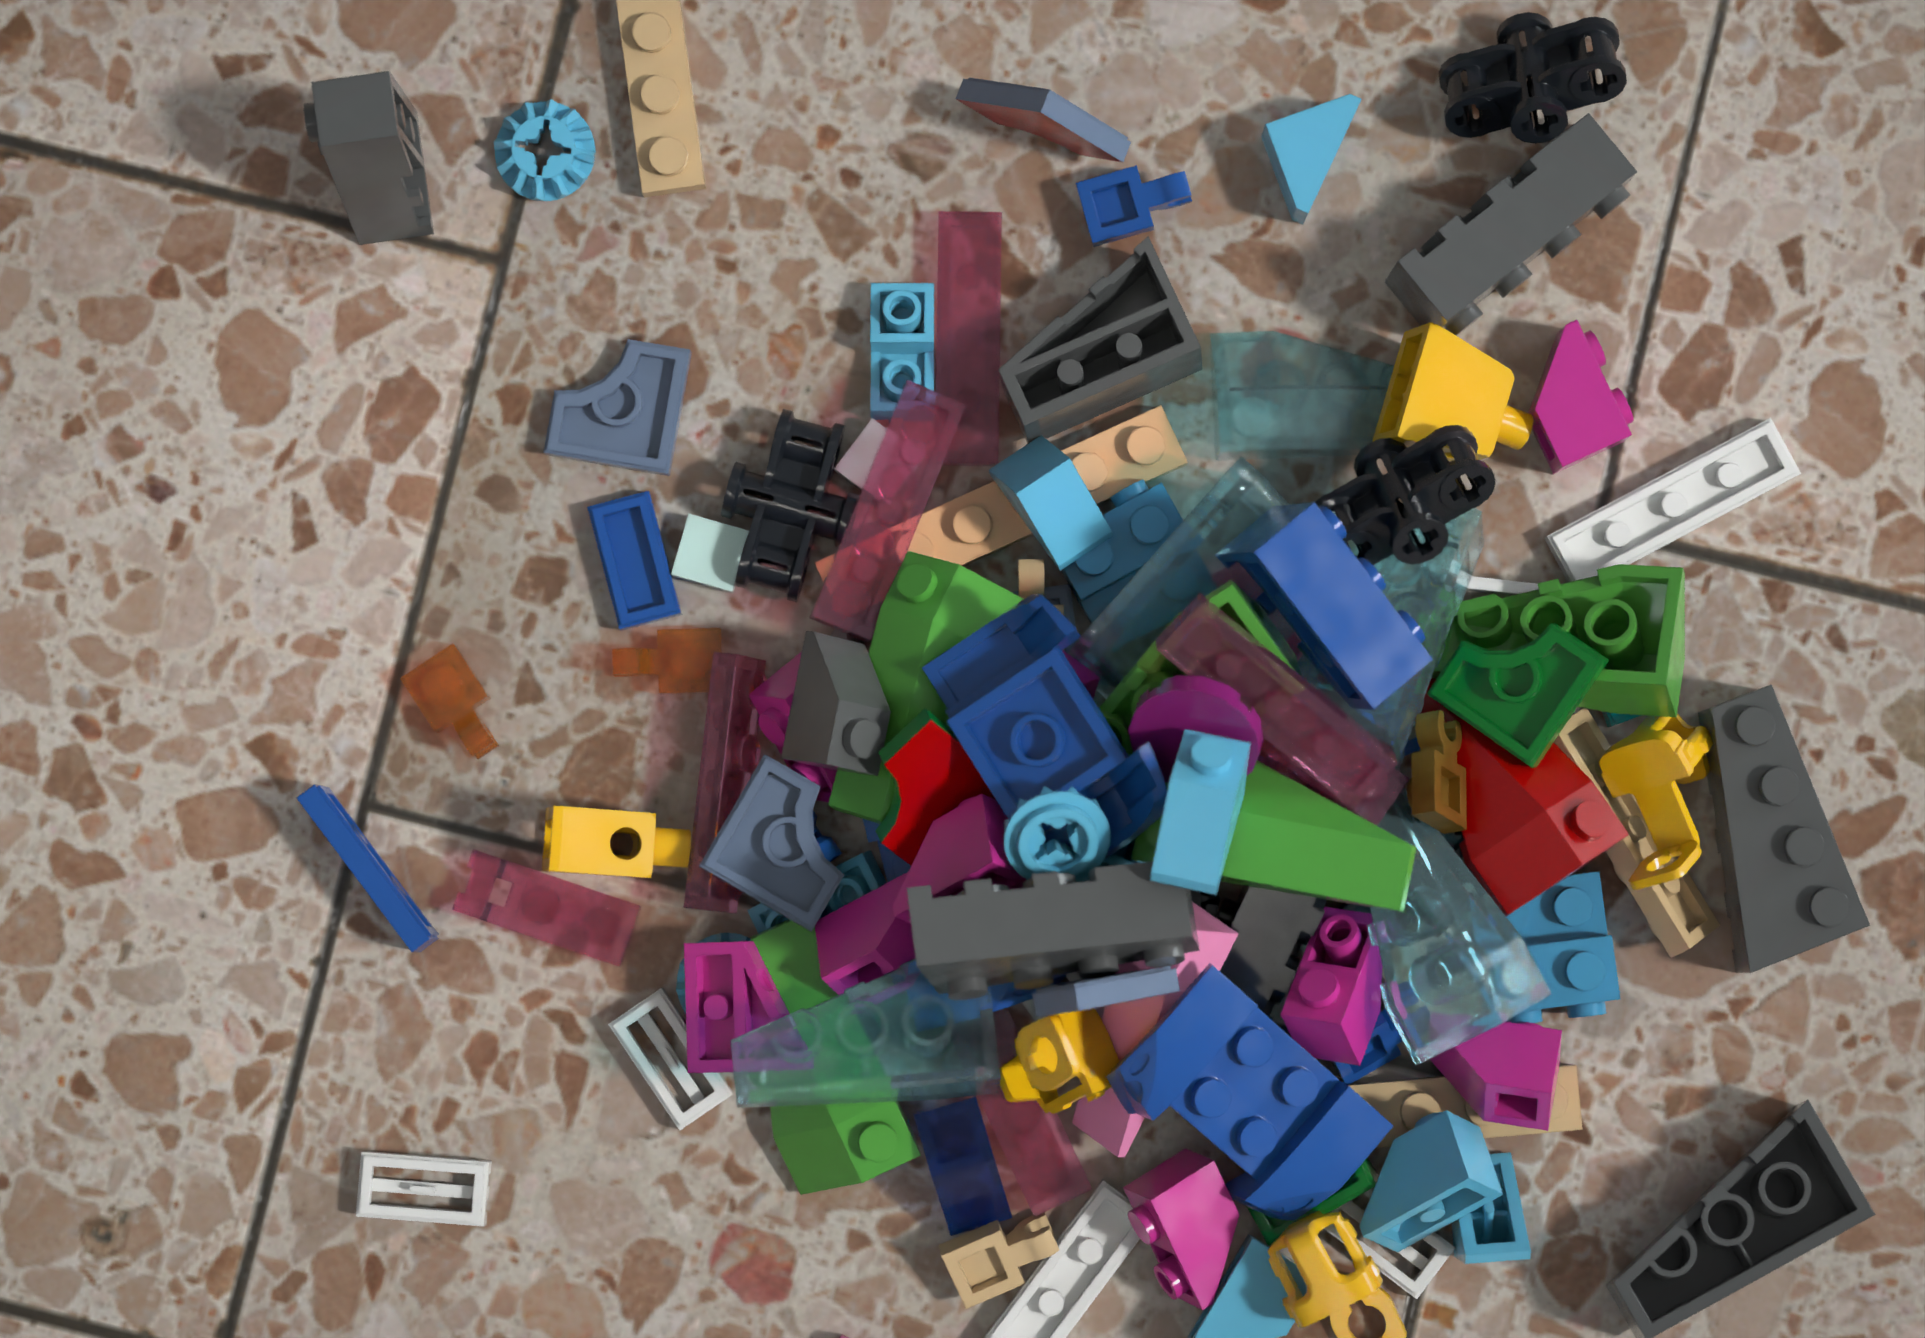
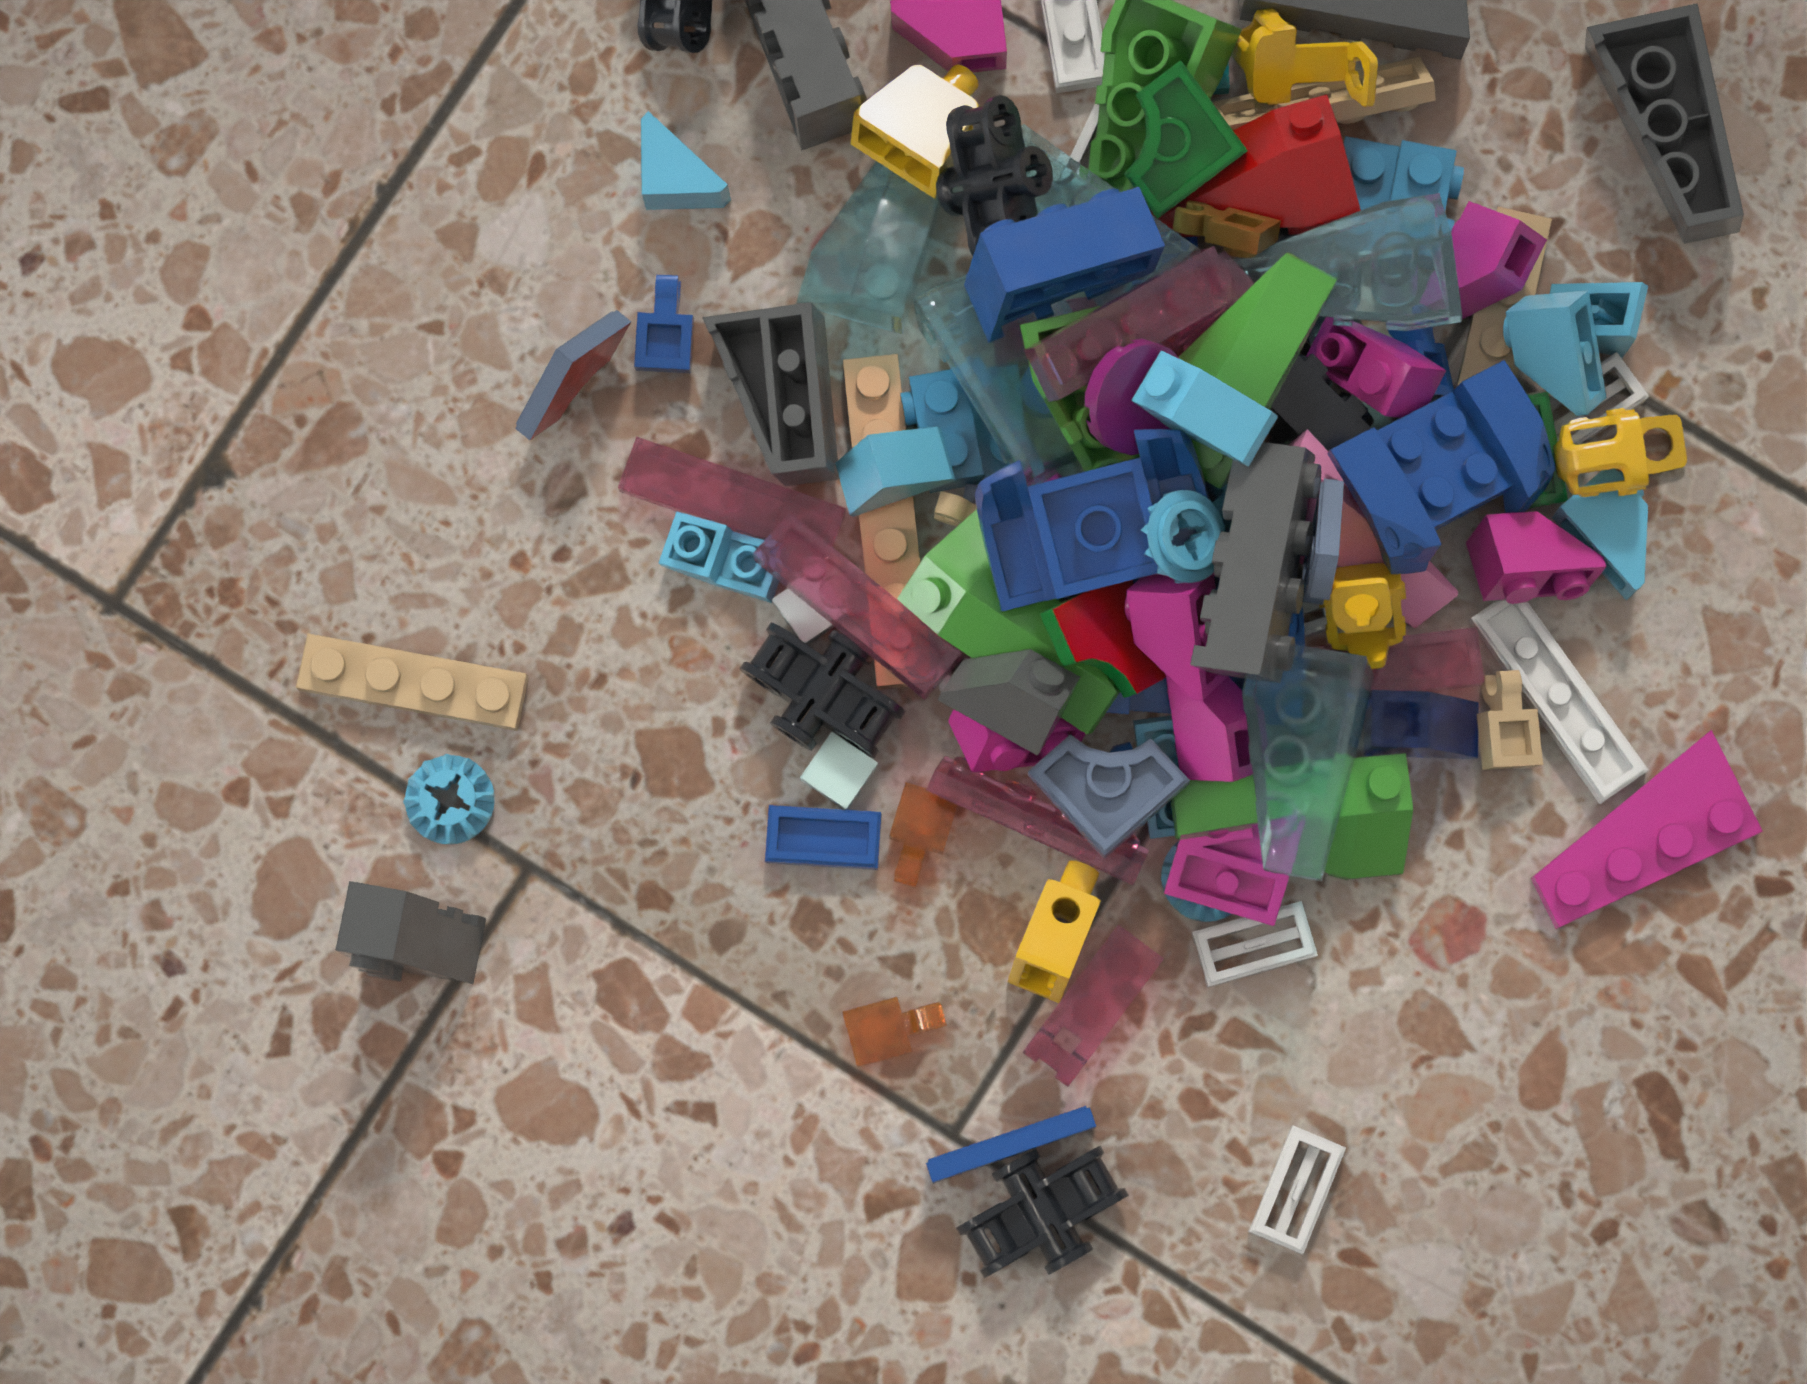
camera: 70 degrees left, 5 degrees down
sand blue tile [543,339,692,476] -> none
none -> black axle [956,1145,1129,1278]

